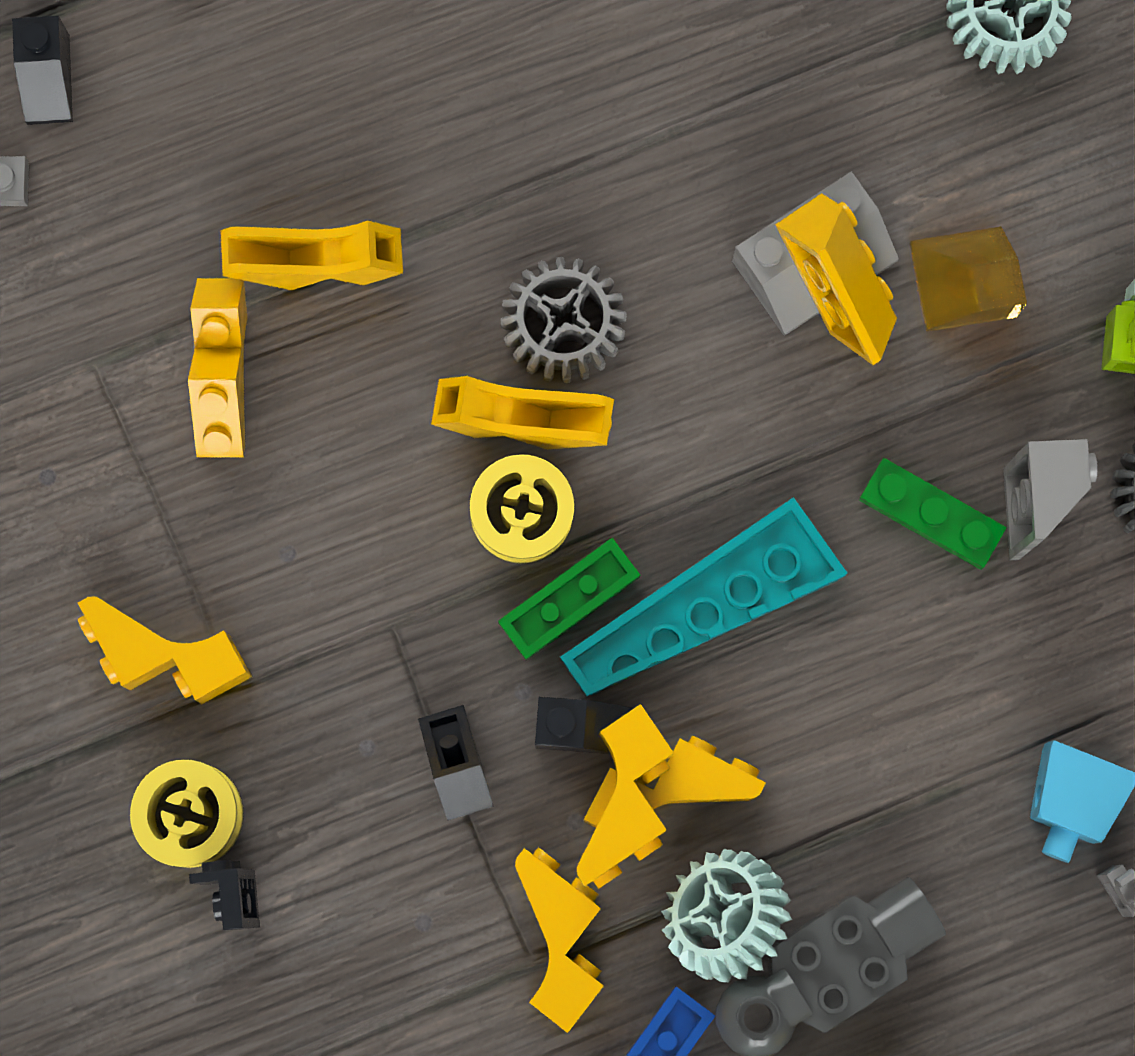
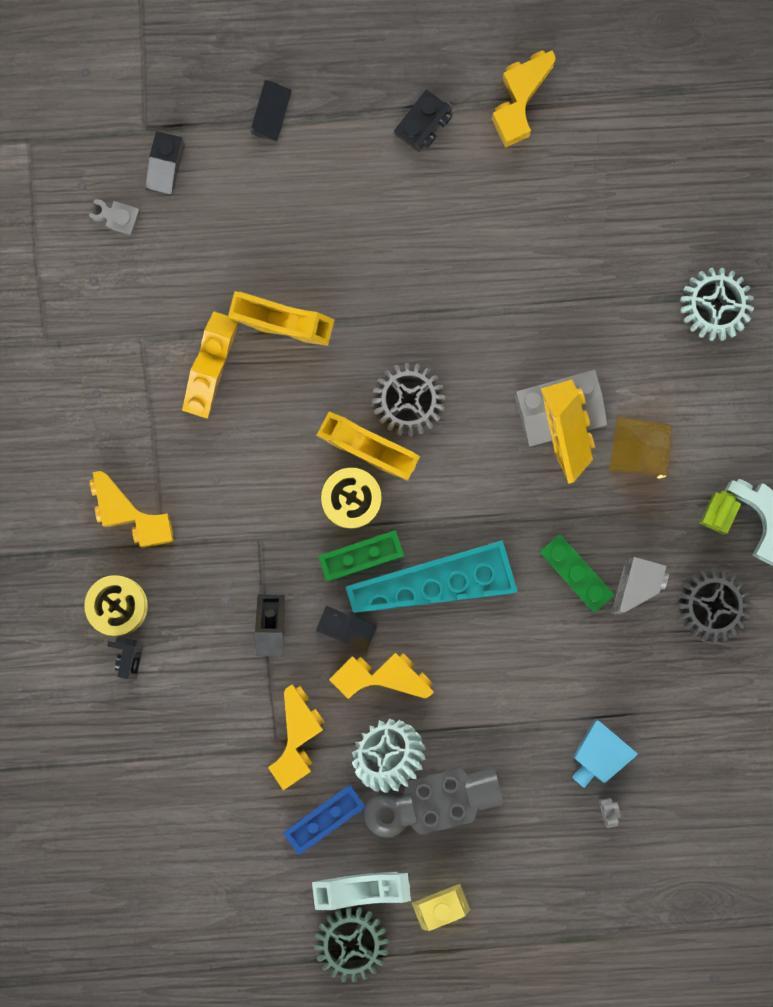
camera: 15 degrees right, 5 degrees up
yellow arch [577,704,674,889] -> none

